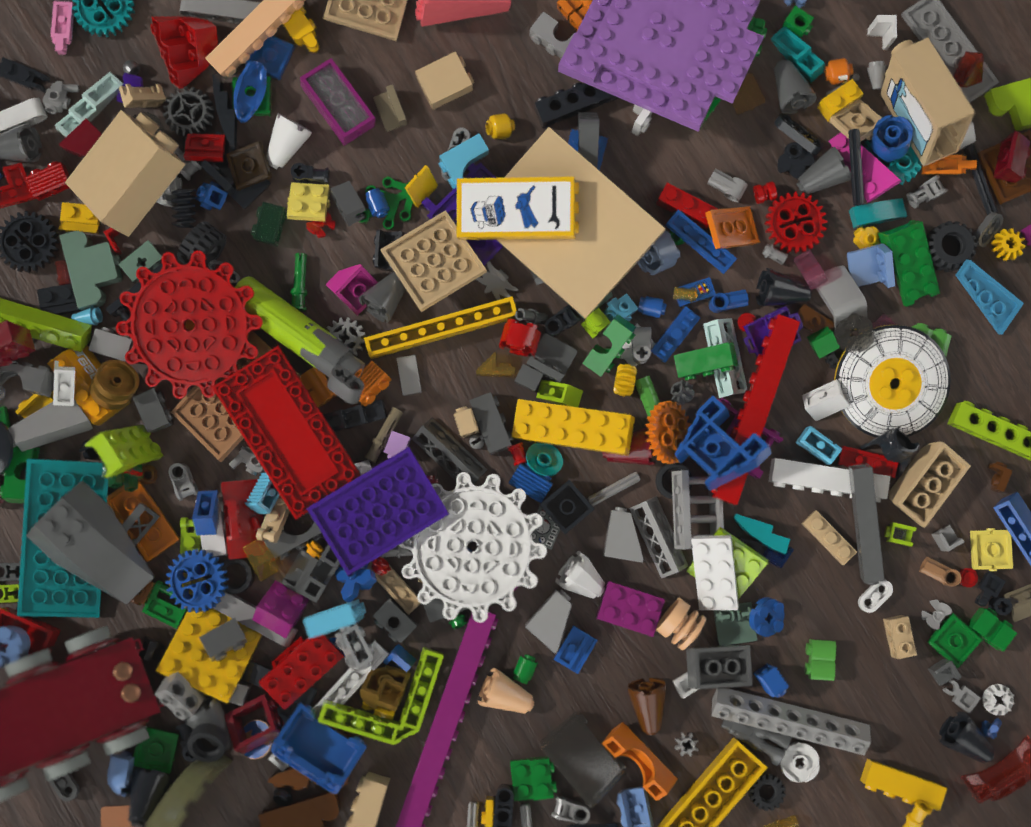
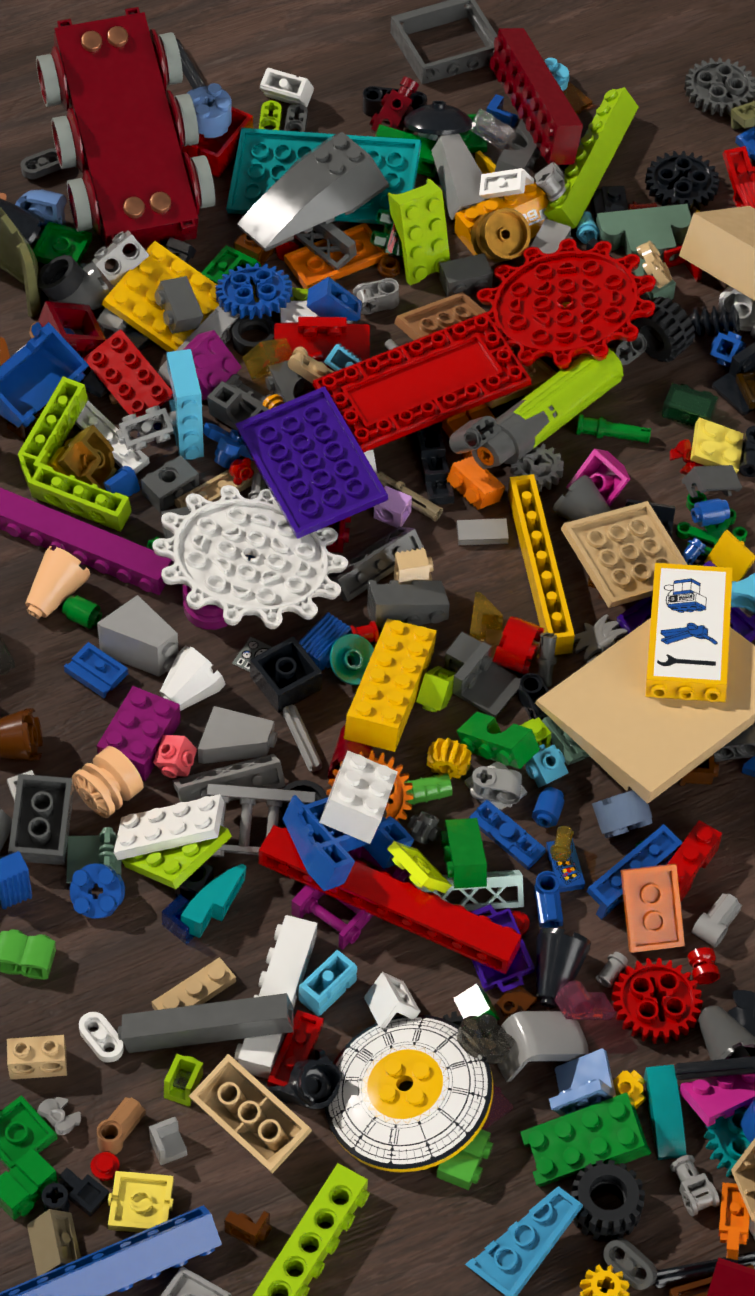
camera: 95 degrees right, 30 degrees down
none -> coral brick [153,735,197,778]
none -> white brick [319,751,398,844]
none -> neon yellow plate [387,841,452,893]
none -> light grey piece [534,162,566,202]
none -> tan plate [636,241,672,289]
none -> blue pin [681,537,706,565]

